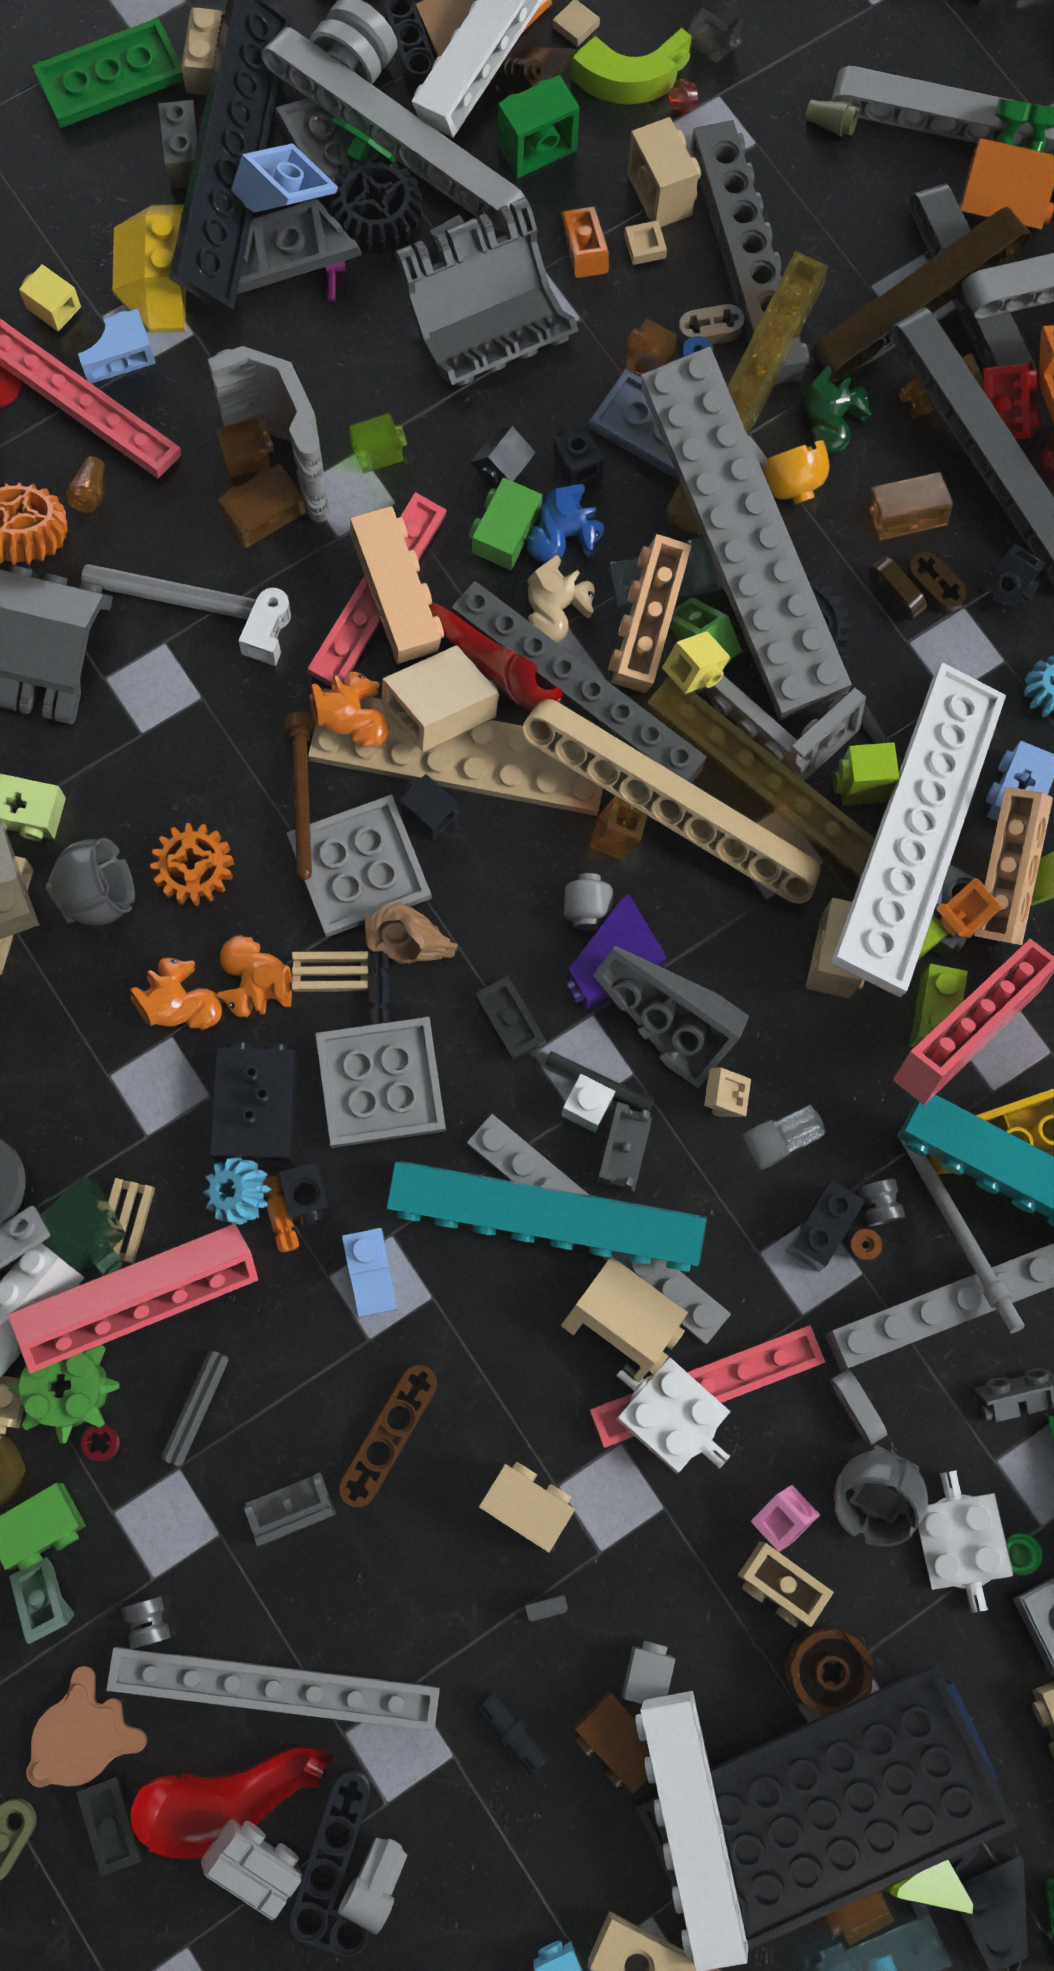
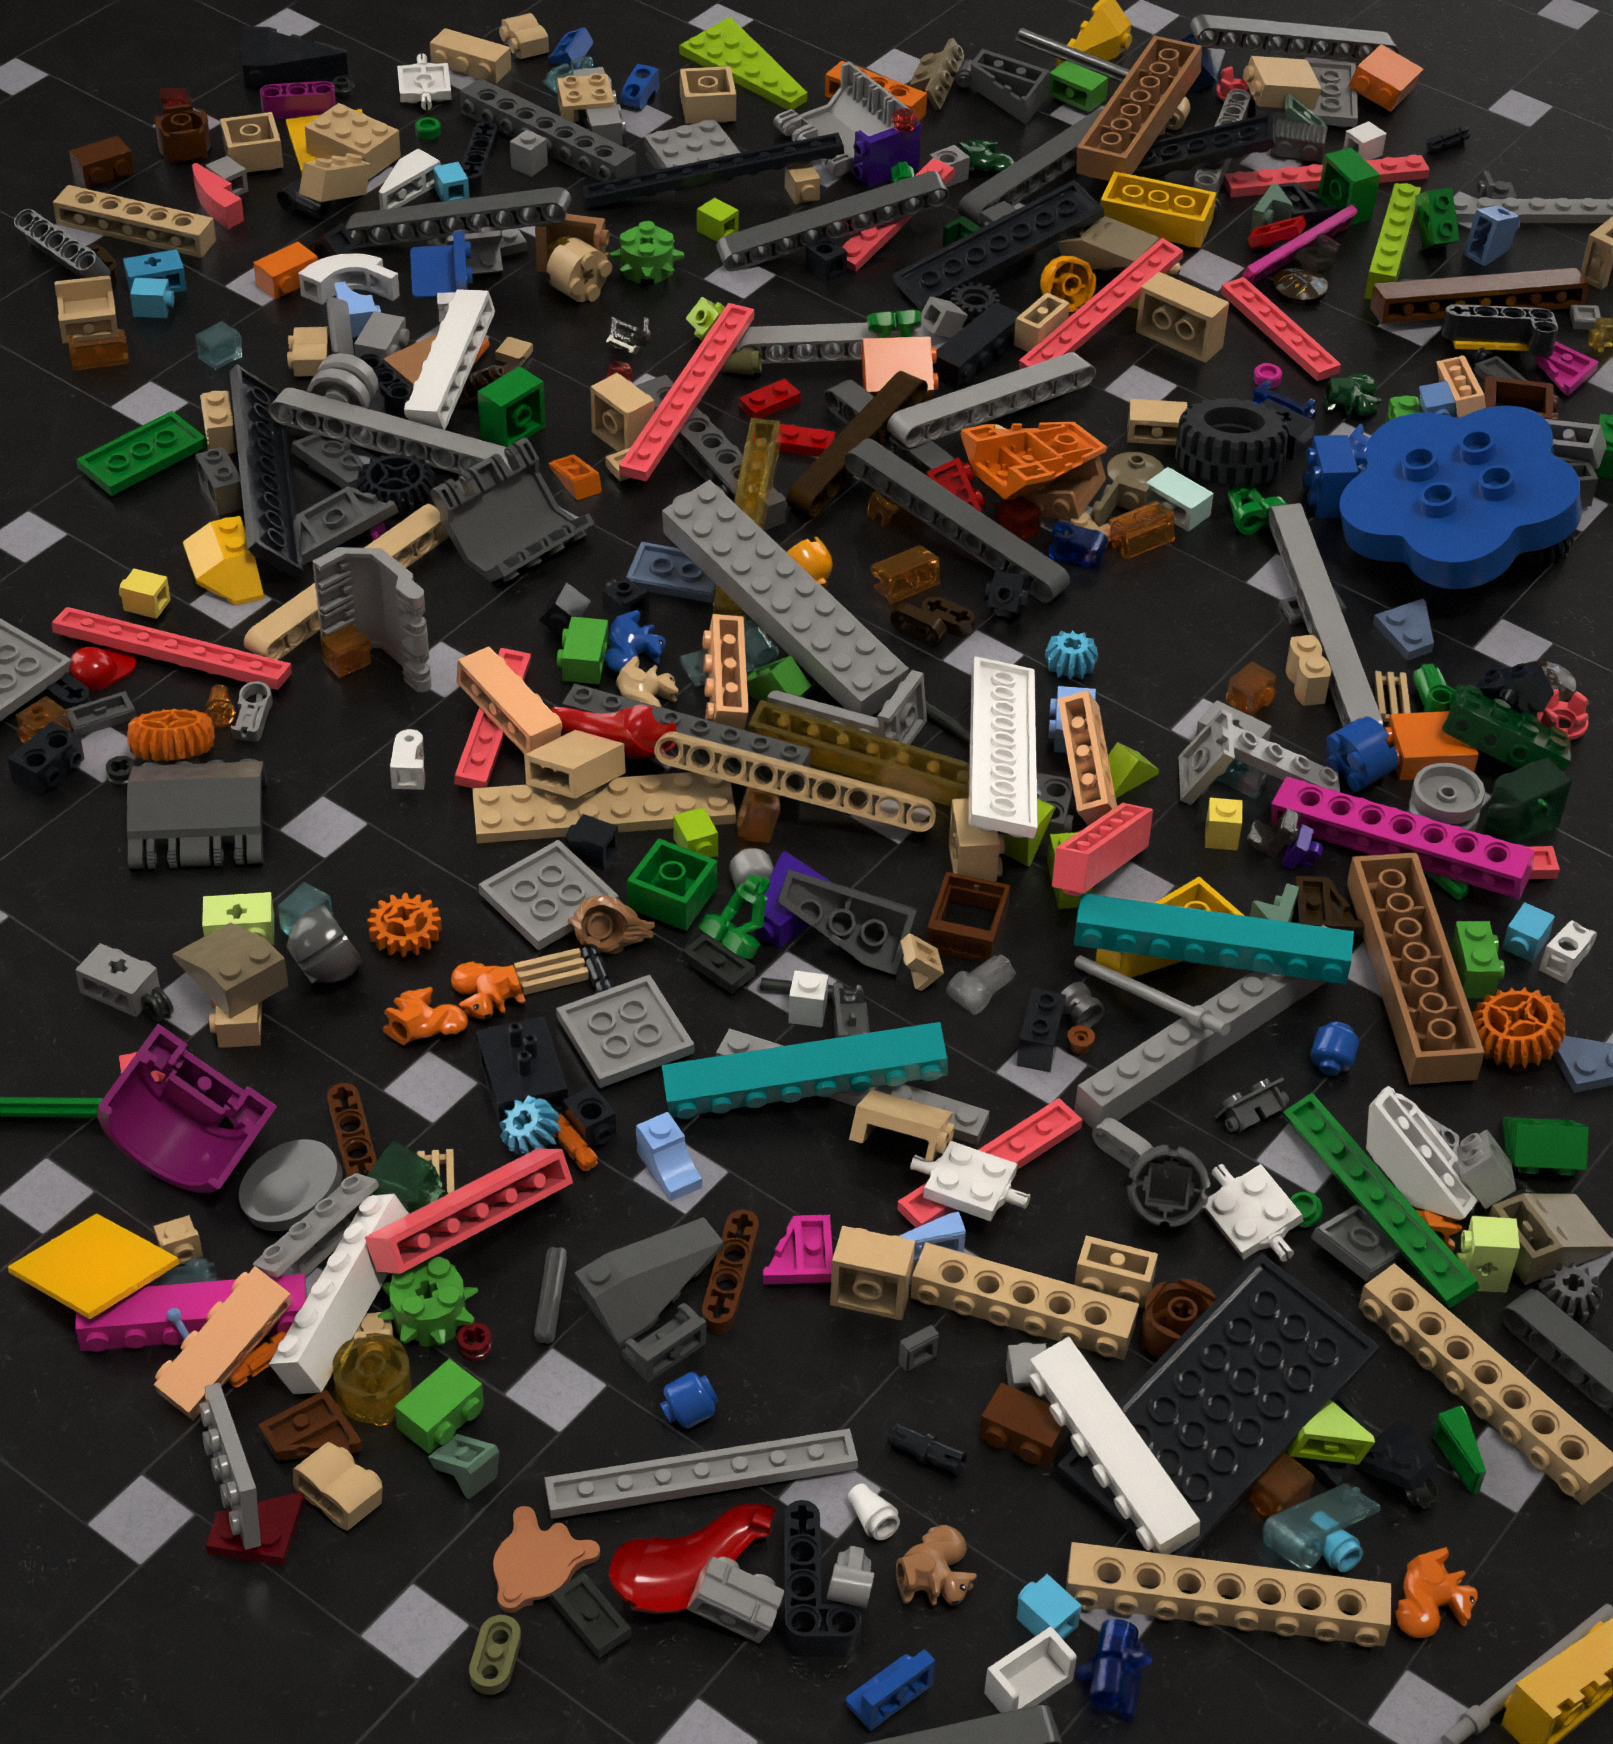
camera: 15 degrees left, 30 degrees down
light blue arch [78,309,156,384] -> none
light grey axle [81,564,256,620] -> none
flat silver wheel [121,1596,171,1649] -> none
clear orange brick [218,463,306,548] -> none
light blue slope [231,144,338,213] -> none
reddish brown piece [284,712,314,880] -> none
orange animal [309,672,390,748] -> none
green piece [332,117,398,165] -> none
clear neon green brick [349,413,407,474] -> none
lime arch [570,28,691,105] -> none
clear orange brick [625,318,677,376] -> none
light yellow brick [662,631,730,694] -> none
bright pink brick [751,1485,820,1552] -> none
dark green animal [801,365,872,454] -> none
lime brick [833,742,899,806] -> none
orange bracket [936,878,1003,938] -> none
none -> light grey piece [231,681,273,742]
none -> tan beam [244,504,449,660]
none -> clear light blue brick [278,882,332,935]
none -> reddish brown beam [327,1083,381,1196]
none -> dark grey wedge [575,1217,724,1348]
none -> coral plate [619,303,754,481]
none -> green brick [627,838,717,931]
none -> blue head [660,1372,719,1429]
none -> lime brick [673,807,718,858]
none -> lime brick [686,297,725,341]
none -> green piece [699,875,771,959]
none -> red plate [738,378,801,421]
none -> dark pink wing [763,1215,833,1285]
none -> red plate [774,424,836,457]
none -> white cone [848,1484,900,1540]
none -> medium nougat animal [896,1525,977,1606]
none -> light blue slope [899,1212,966,1263]
none -> tan brick [910,1242,1139,1360]
none -> reddish brown window [926,872,1011,964]

